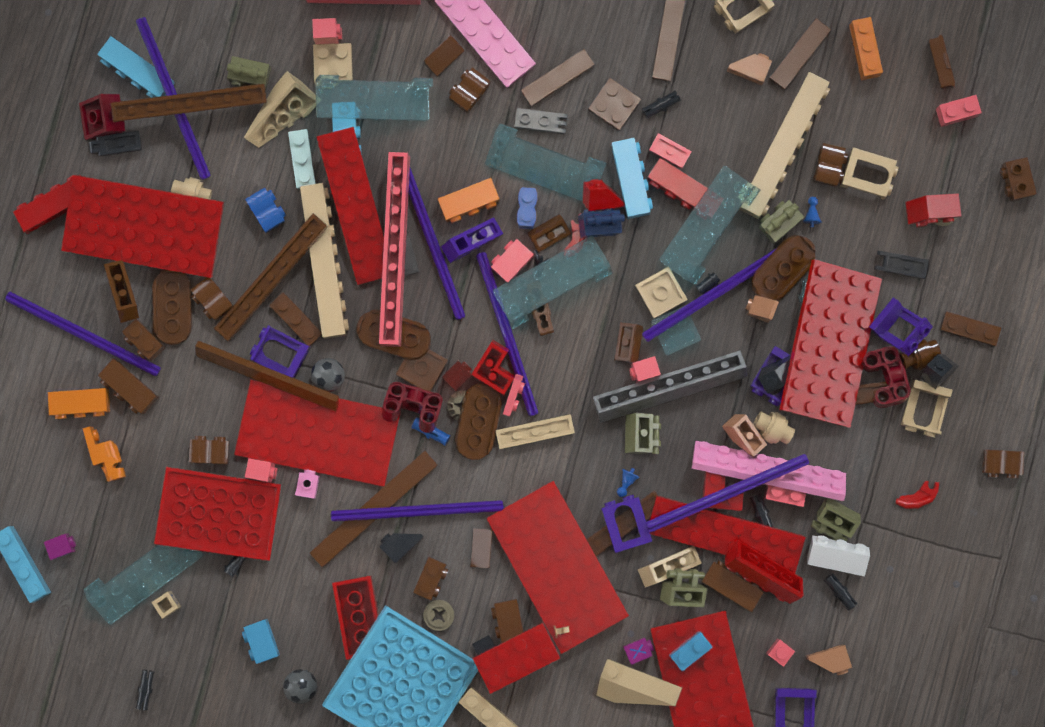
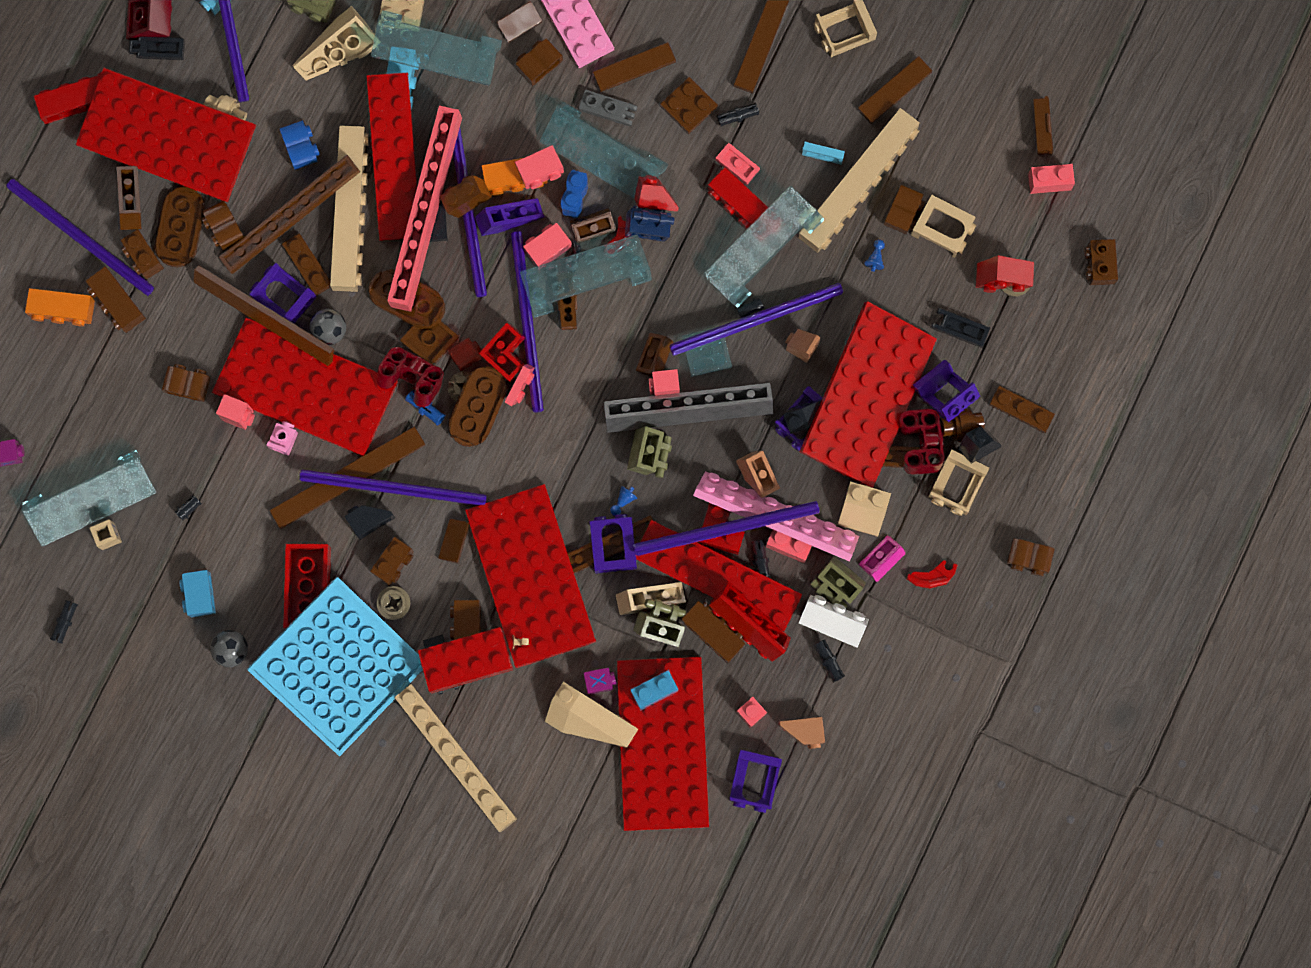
camera: 10 degrees right, 5 degrees down
orange plate [82,426,126,482] -> none
reddish brown tile [111,84,267,122] -> none
red plate [154,467,281,561] -> none
light aqua plate [288,129,316,189] -> none
tan plate [496,414,575,449] -> none
medium azure brick [611,138,653,219] -> none
tan plate [635,267,687,319] -> none
nougat slope [727,53,772,85] -> none
reddish brown tile [752,235,816,300] -> none
tan piece [753,412,795,444] -> none
olive brick [759,200,804,244] -> none
orange brick [849,17,883,80] -> none
none -> reddish brown brick [439,175,491,218]
none -> coral brick [515,145,564,190]
none -> medium azure tile [802,142,845,165]
none -> tan slope [838,482,891,537]
none -> dark pink slope [859,535,905,582]

